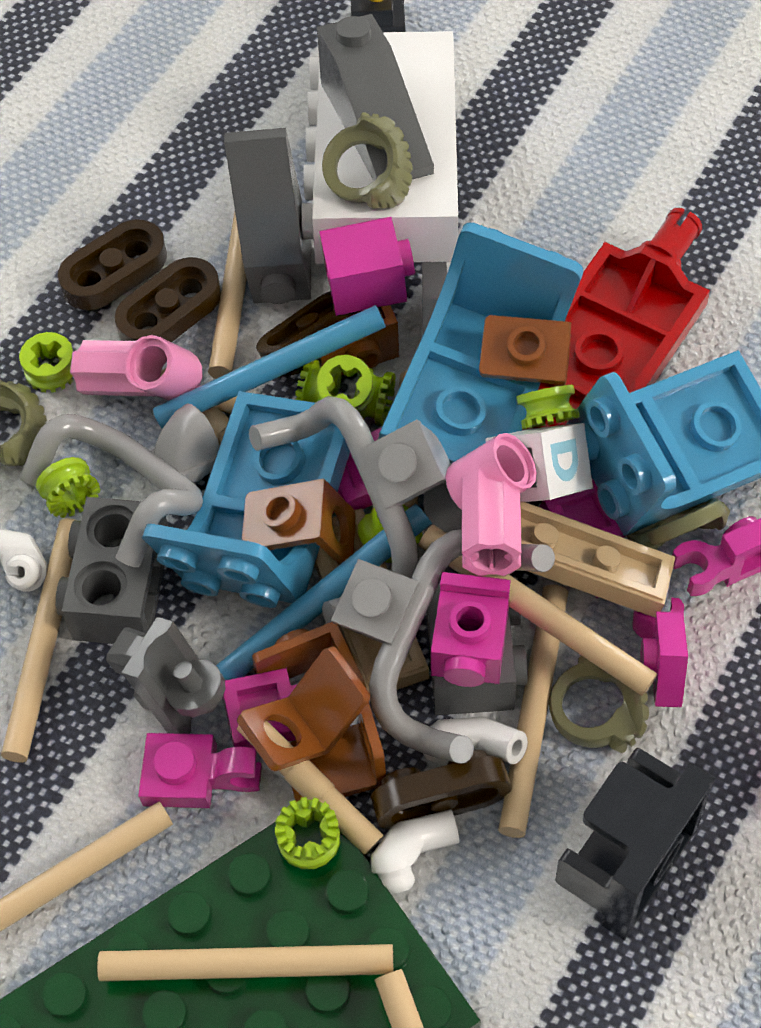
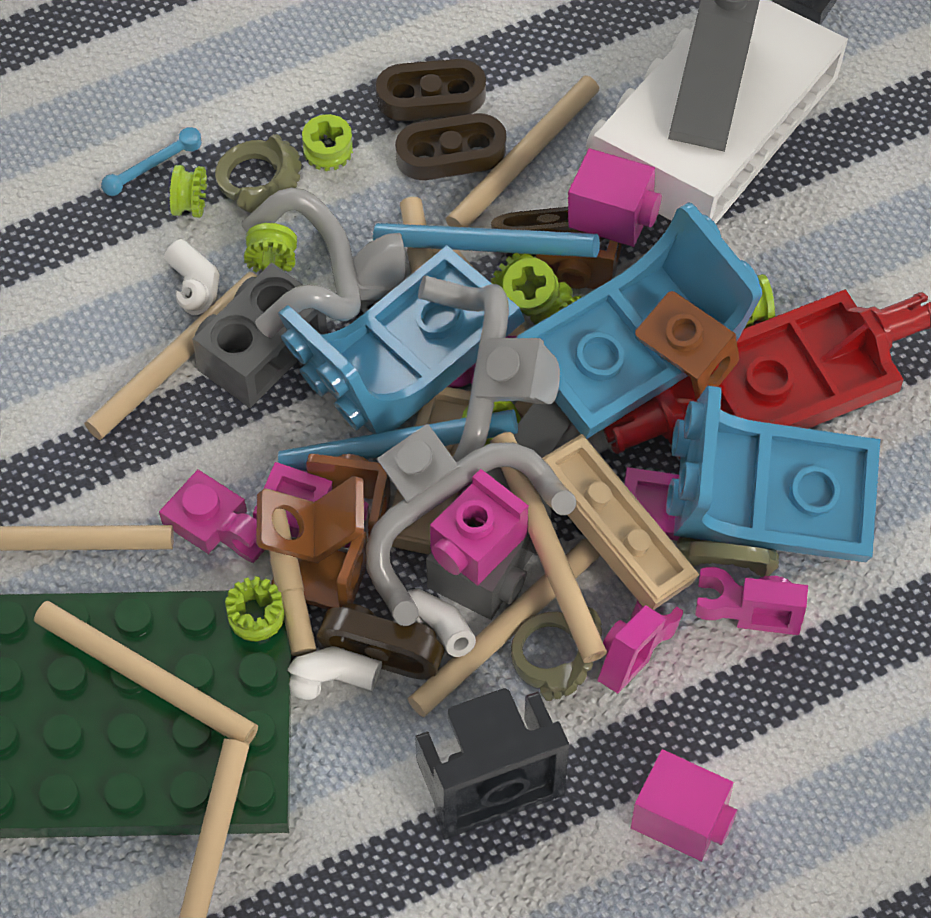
camera: 30 degrees right, 0 degrees up
bright pink piece [70,335,203,401] -> none
dark grey hips [106,617,226,734] -> none
dark grey slope [224,128,312,304] -> none
bracket [242,478,356,565] -> none
olive piece [322,112,413,209] -> none
bright pink piece [445,433,537,576] -> none
white brick [486,423,593,502] -> none
lime bush [516,385,580,429] -> none

